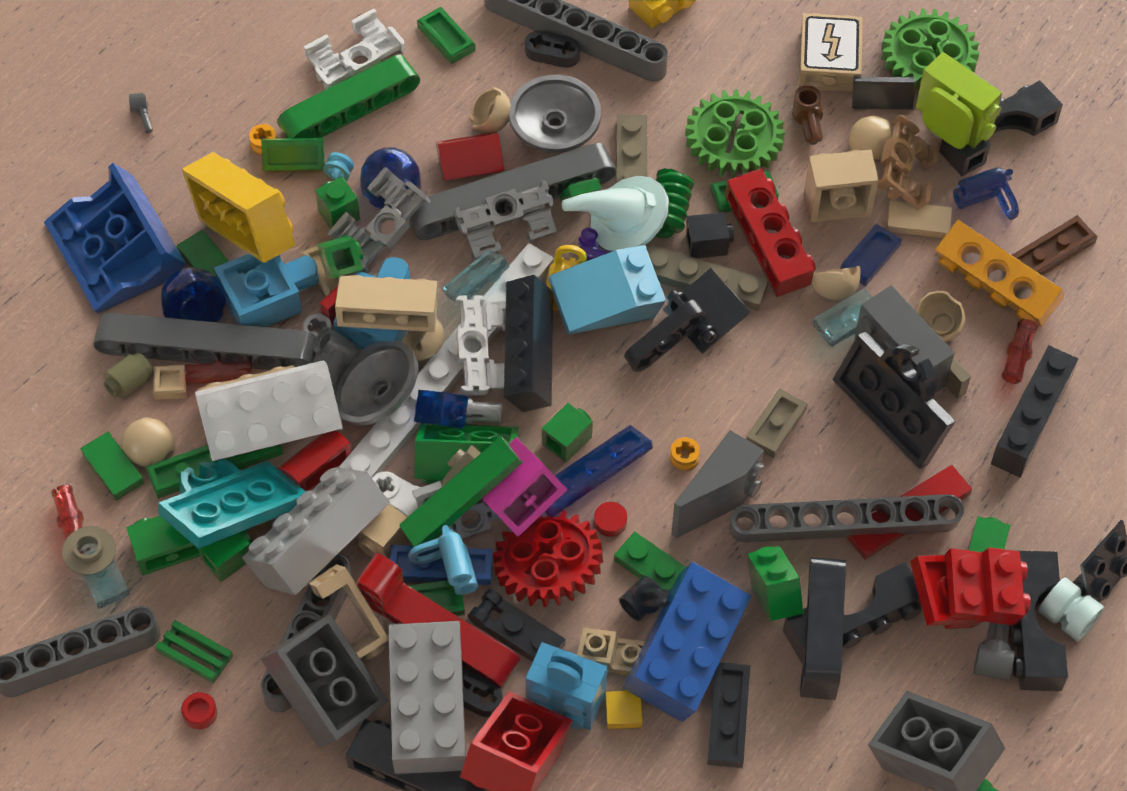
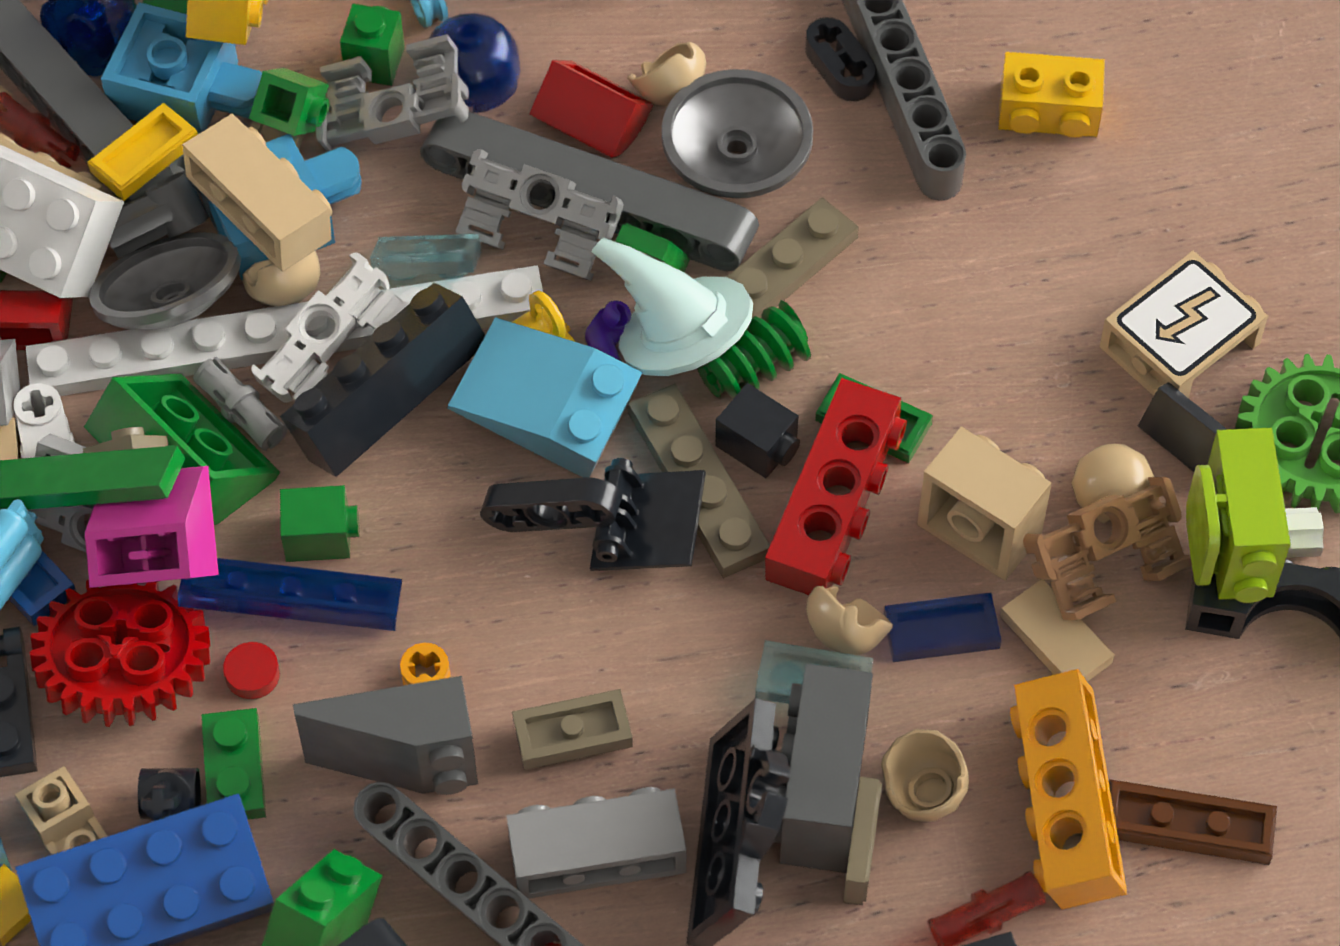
camera: 45 degrees right, 0 degrees up
clear blue bracket [414,390,468,429] -> none
bright green gear [685,89,785,178] -> none
reddish brown axle [792,84,823,145] -> none
clear blue piece [953,167,1019,220] -> none
none -> yellow tile [87,102,198,201]
none -> light grey brick [506,787,686,899]

